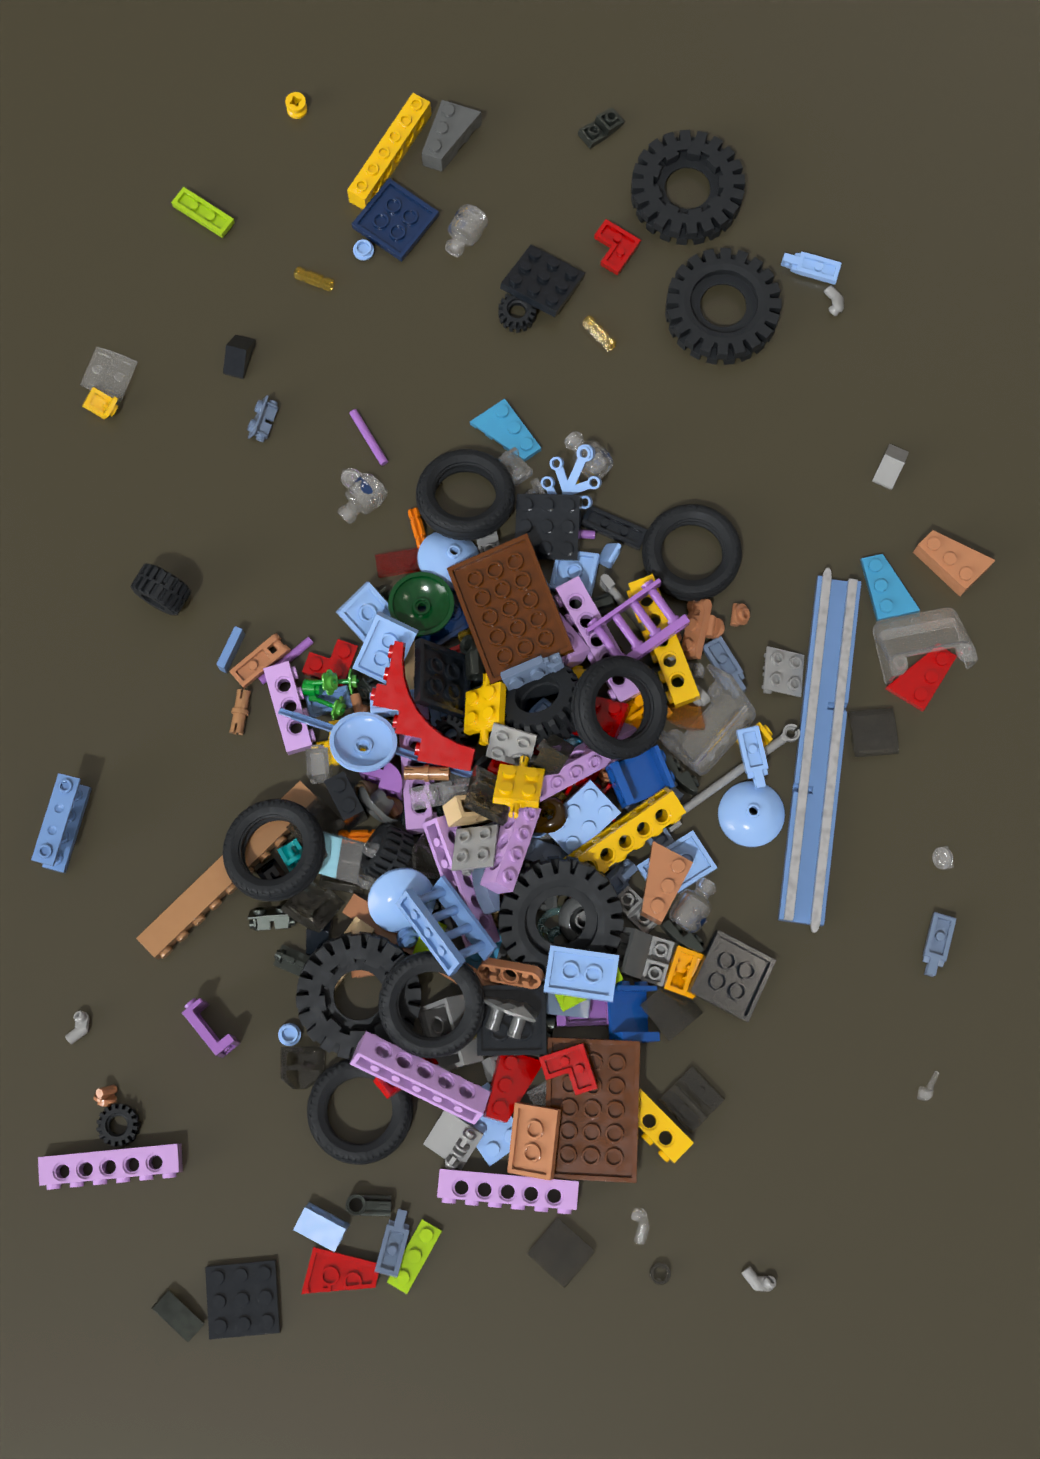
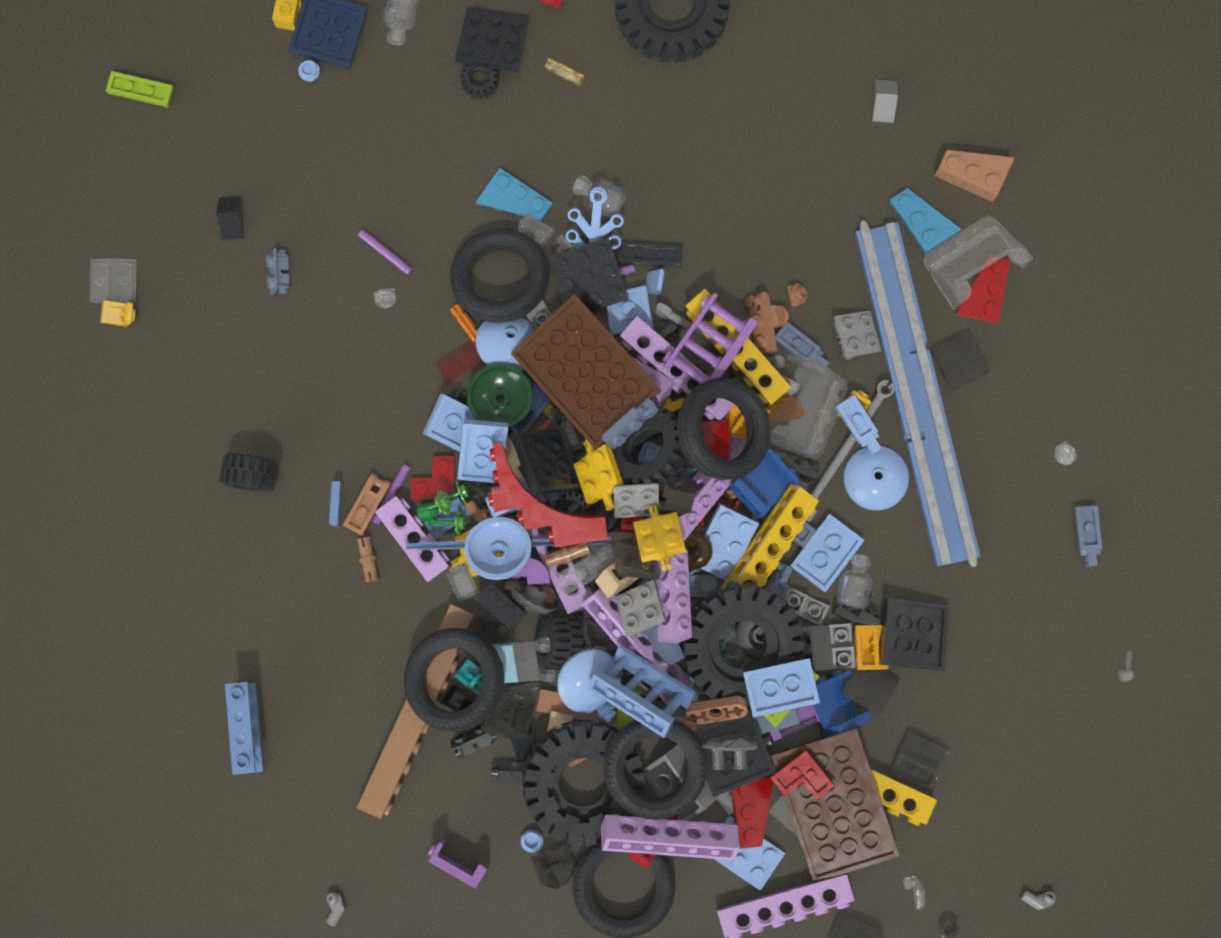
camera: 20 degrees left, 5 degrees up
clear yellow axle [294,267,334,291] -> none
clear piece [337,472,388,524] -> none
orange axle [338,829,376,843] -> none
light grey hinge [423,1110,484,1170] -> none
nougat plate [507,1102,561,1181] -> none
nougat wedge [640,841,693,925] -> none
black tyre [642,504,742,601] -> none

